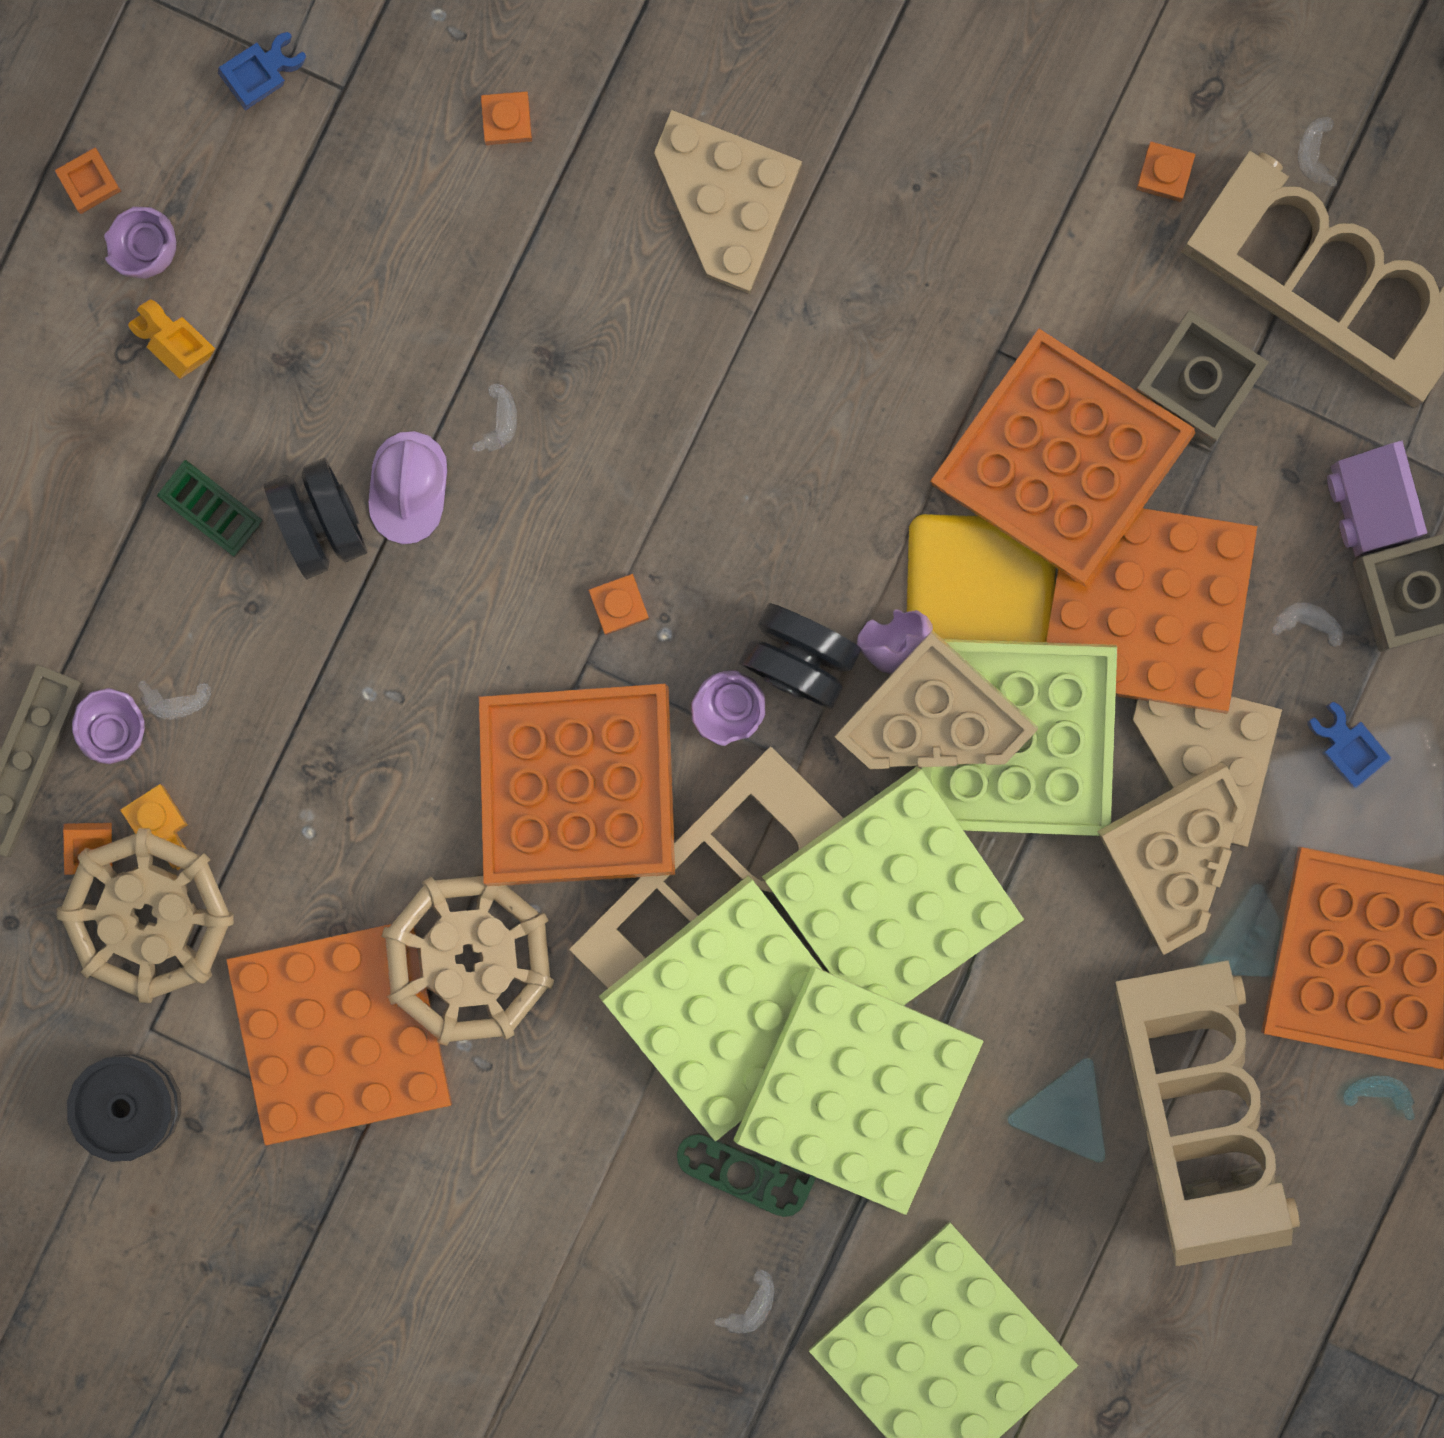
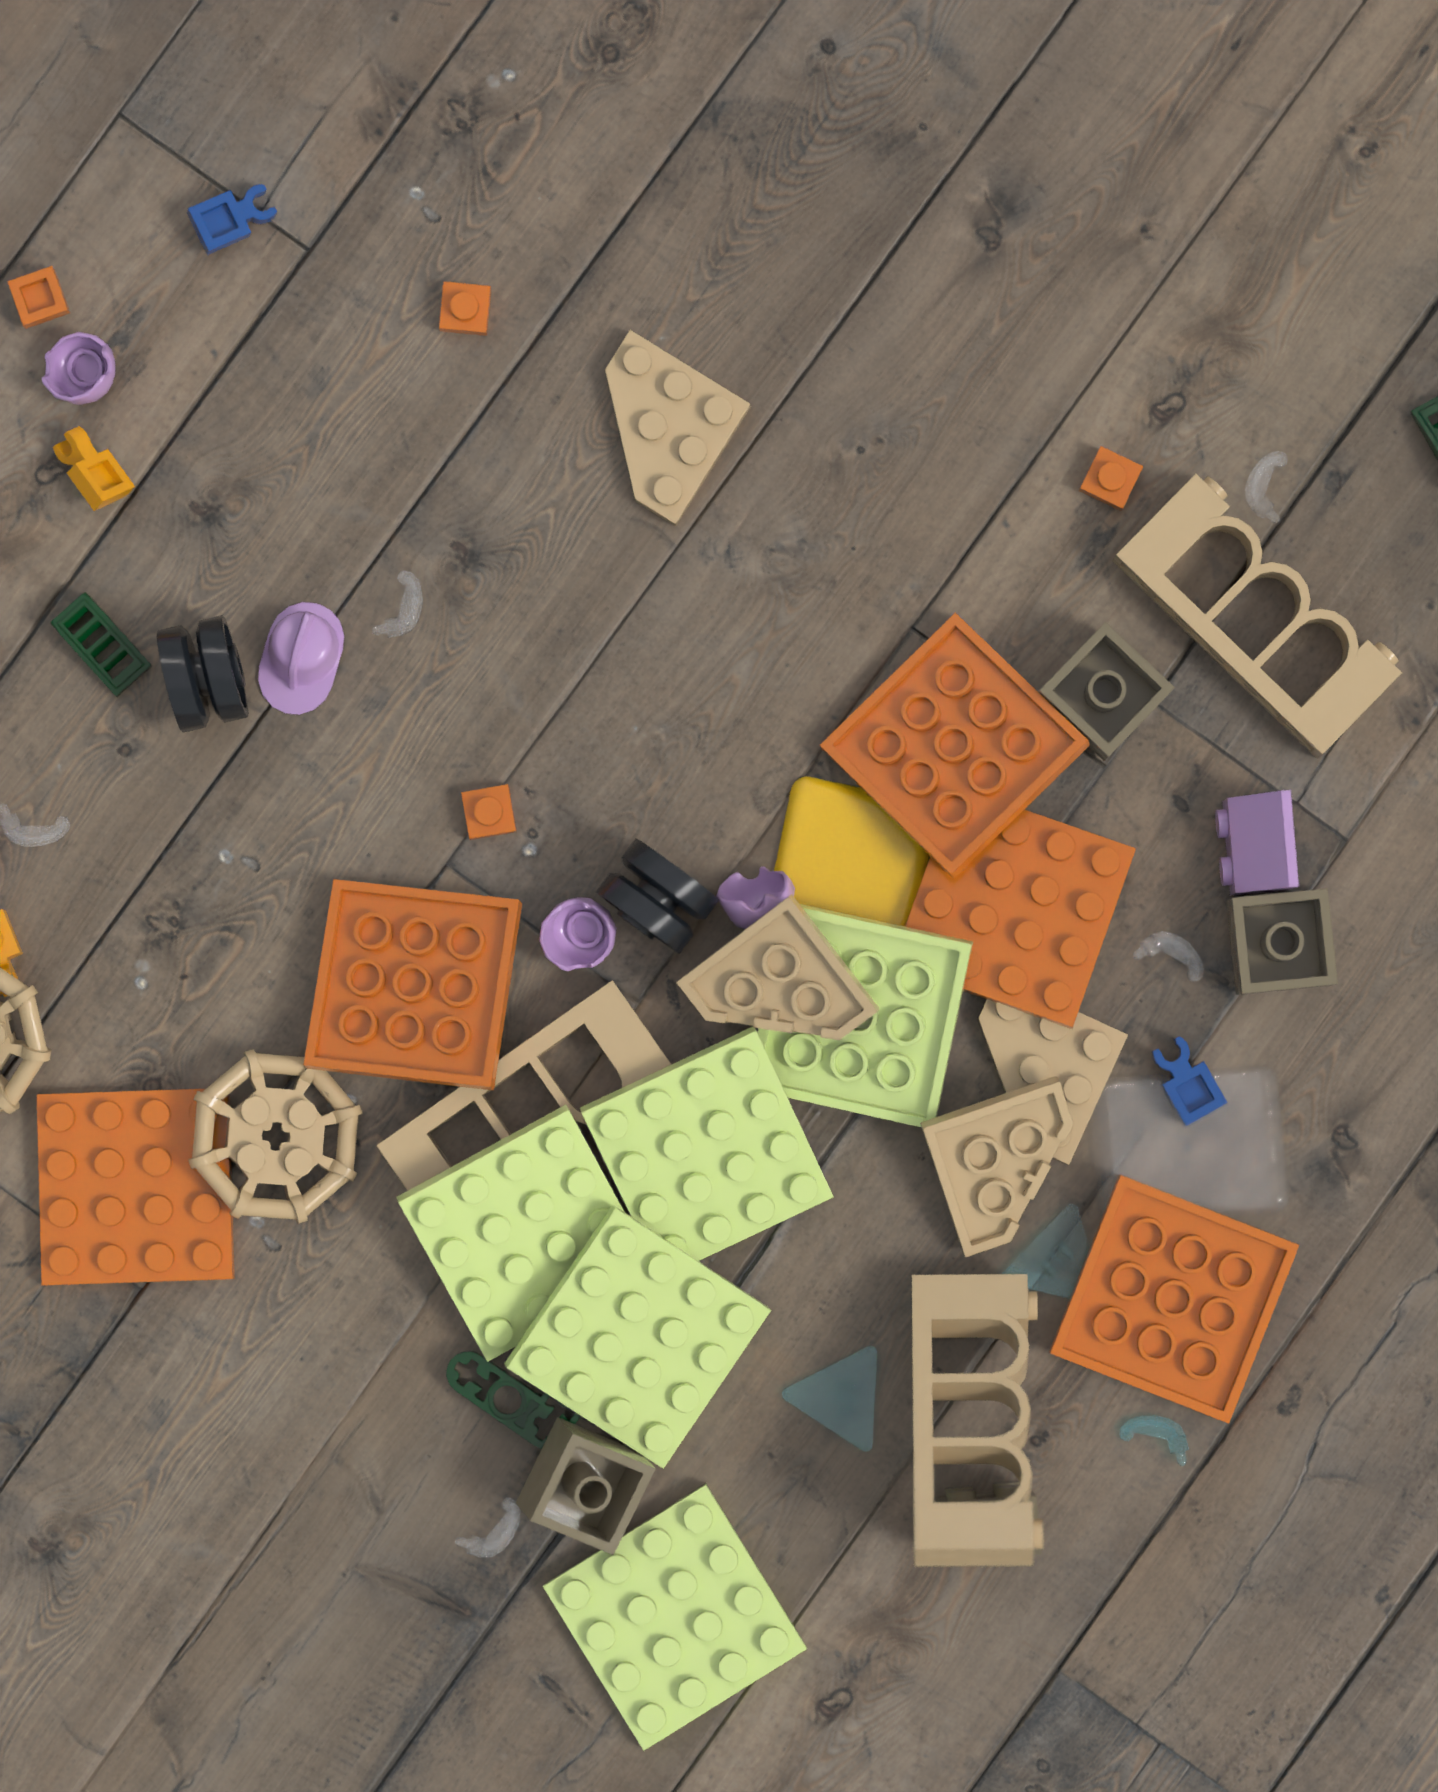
camera: 15 degrees right, 0 degrees up
none -> dark tan brick [516,1417,656,1555]

